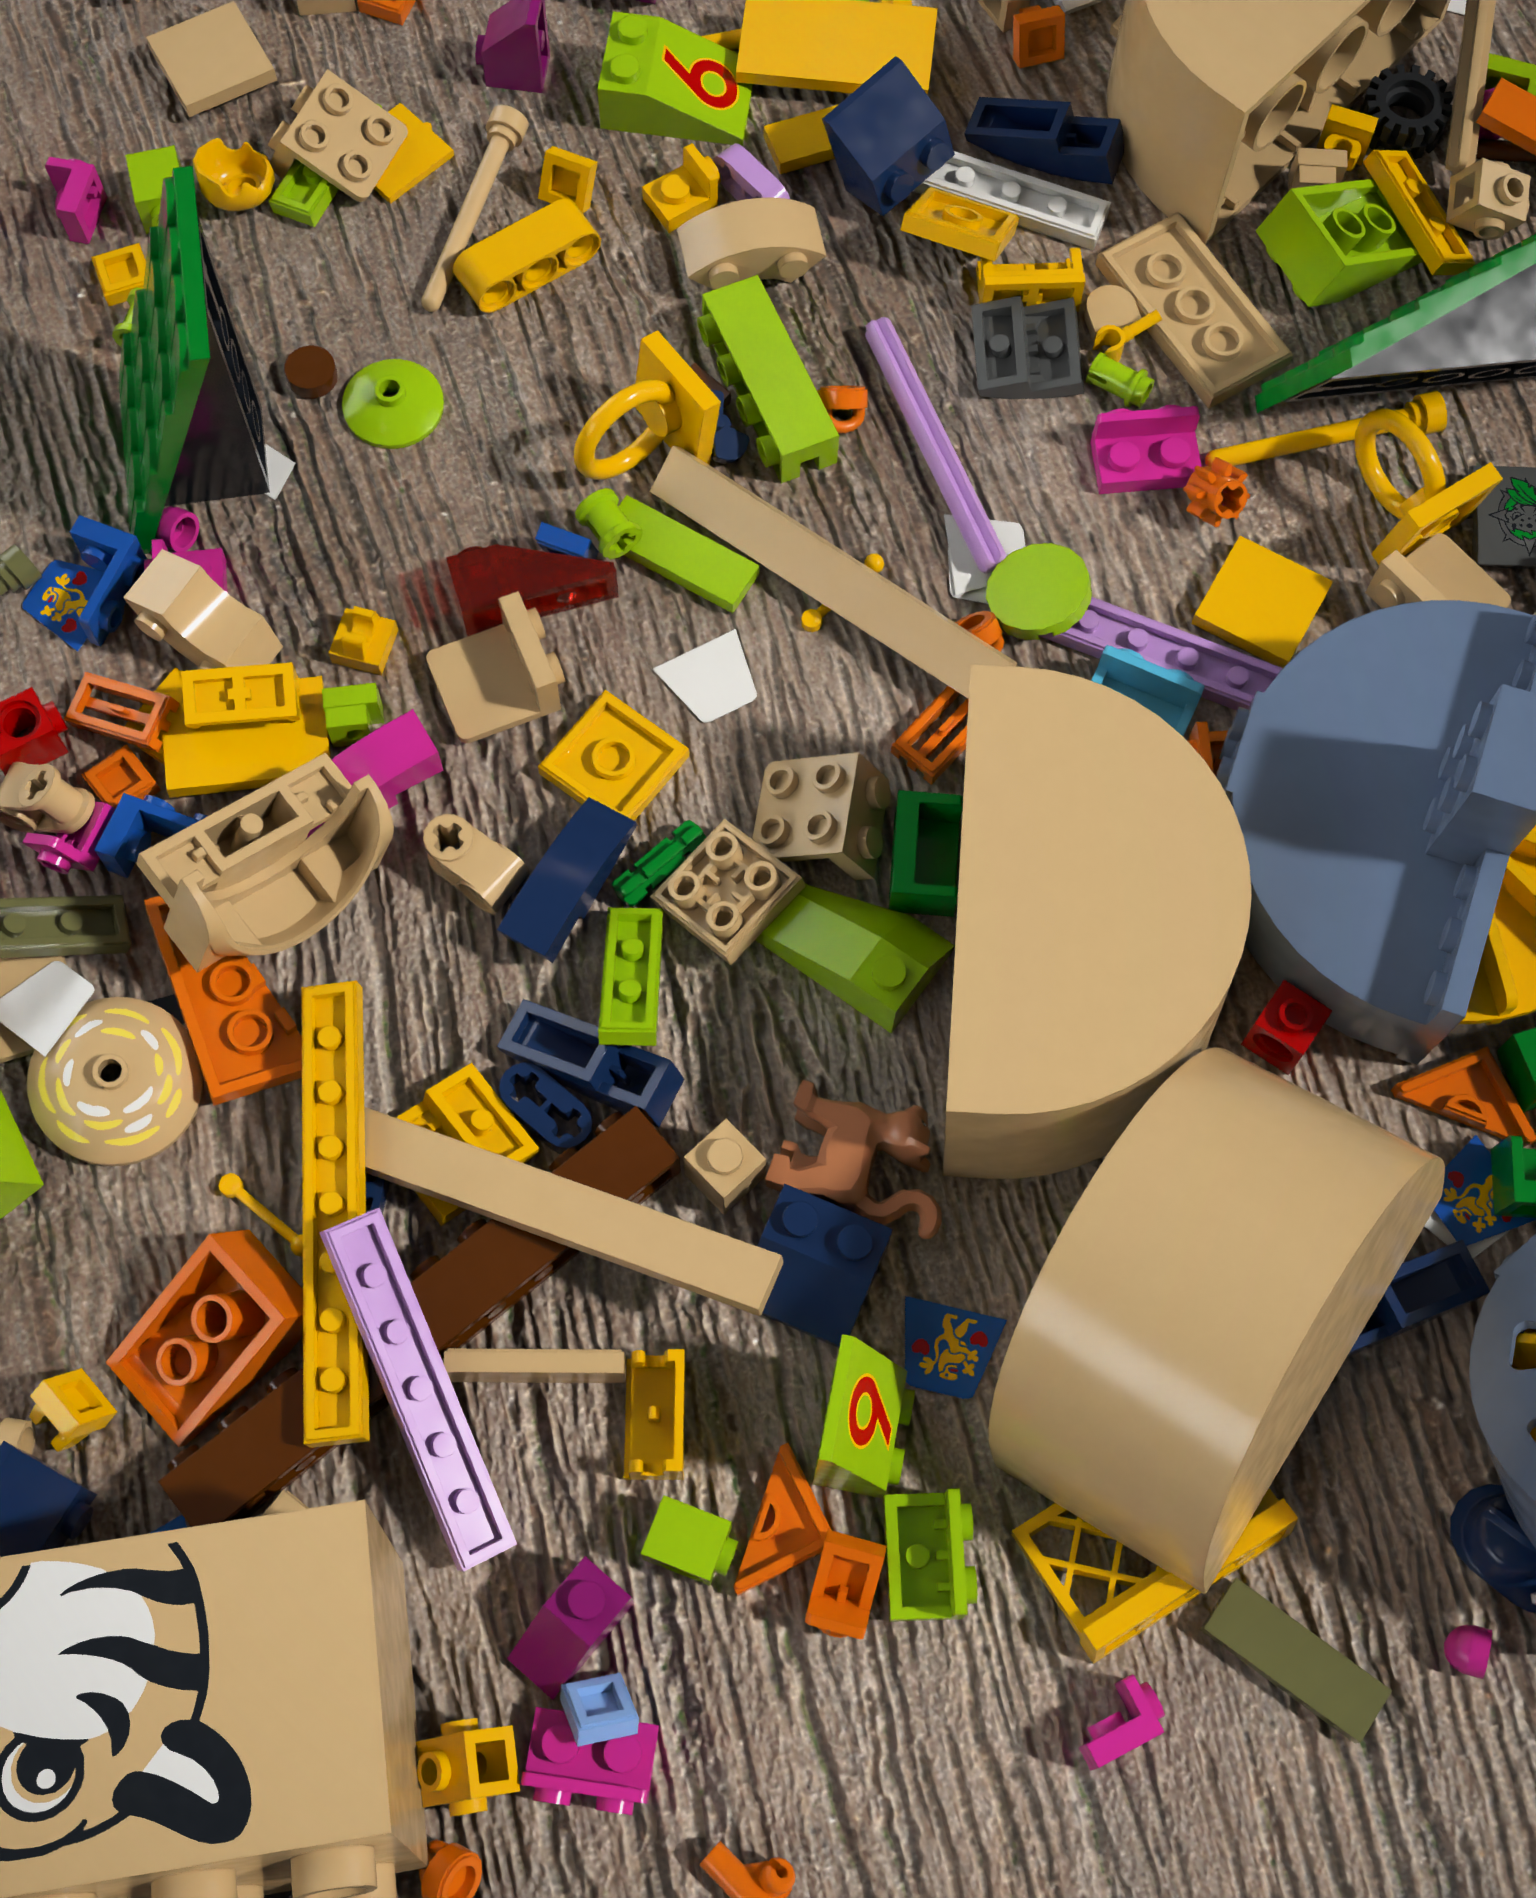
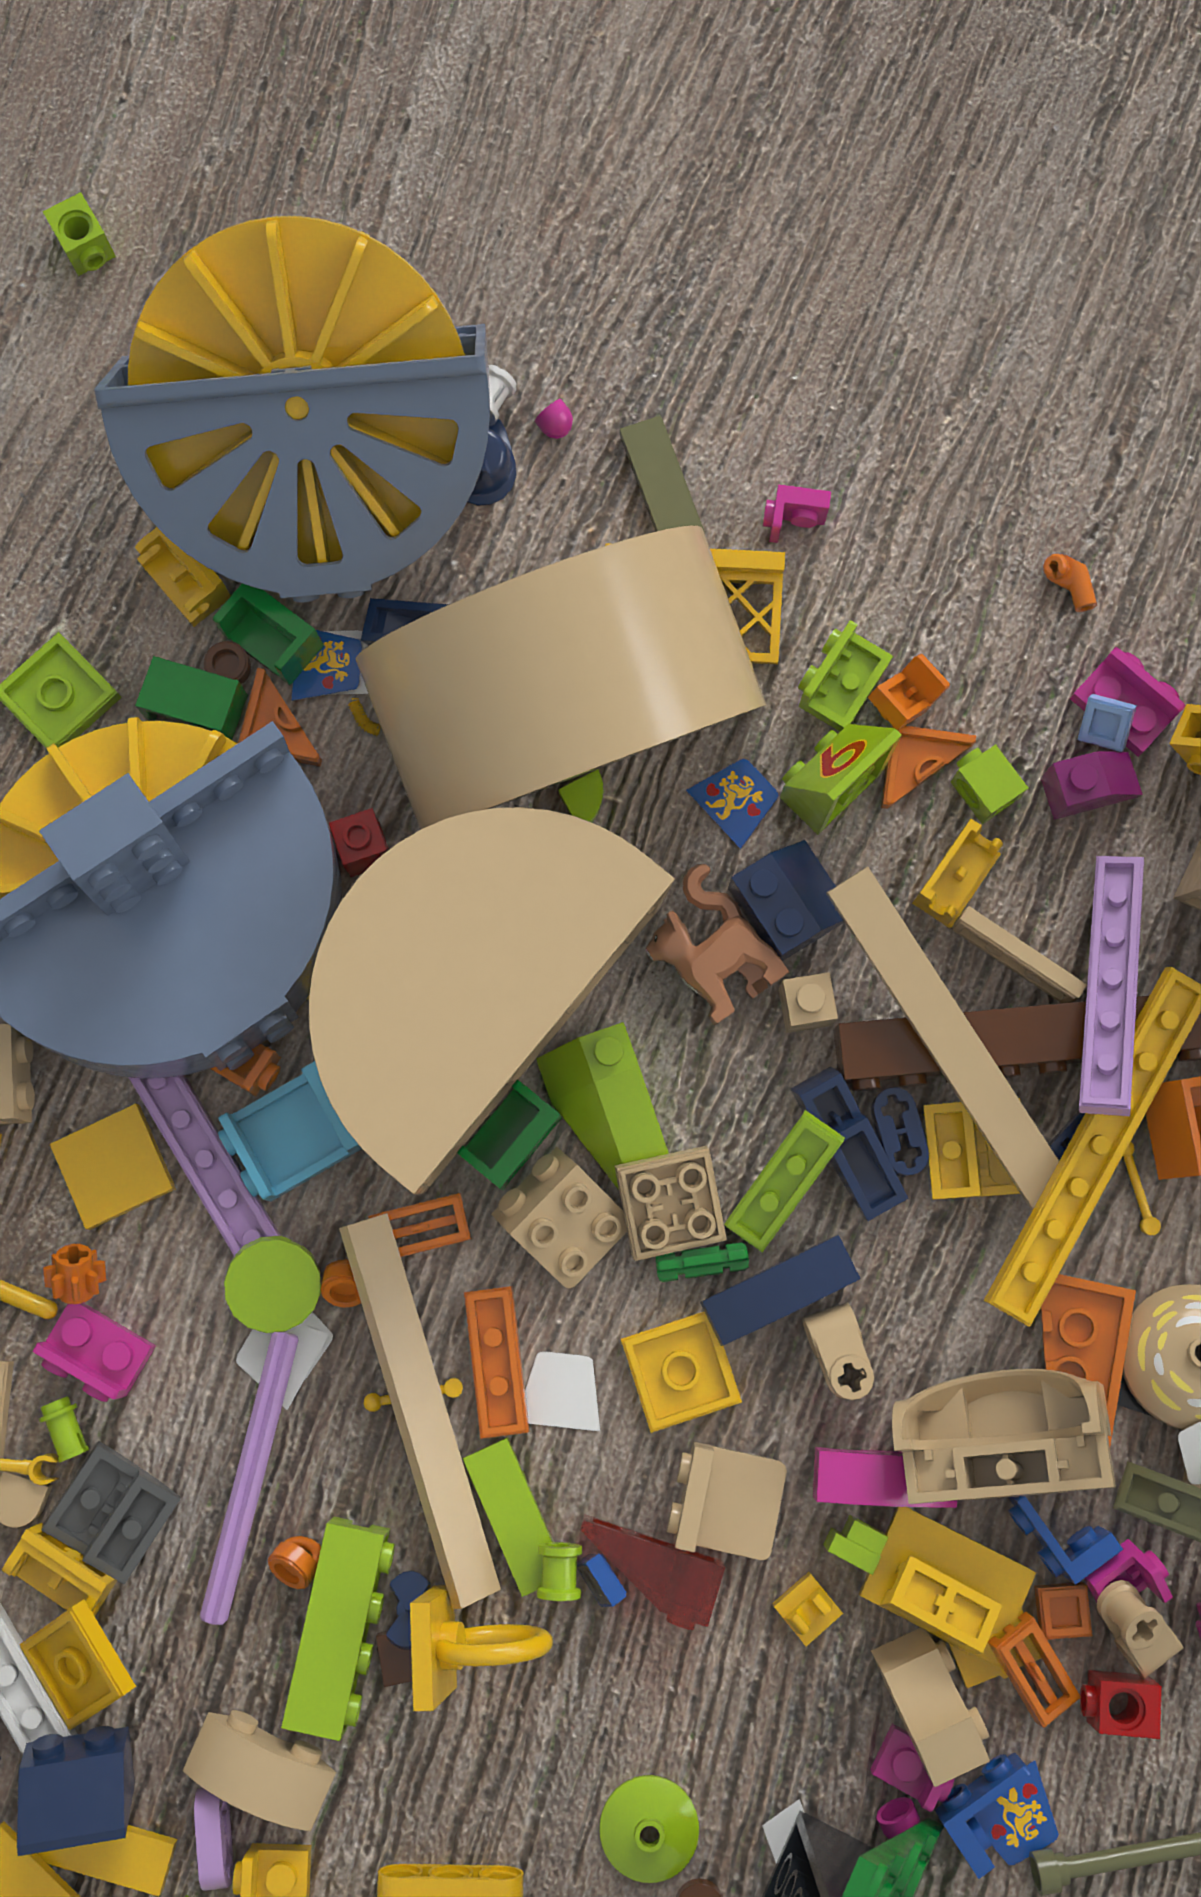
camera: 140 degrees left, 10 degrees up
none -> orange tile [464,1286,530,1439]

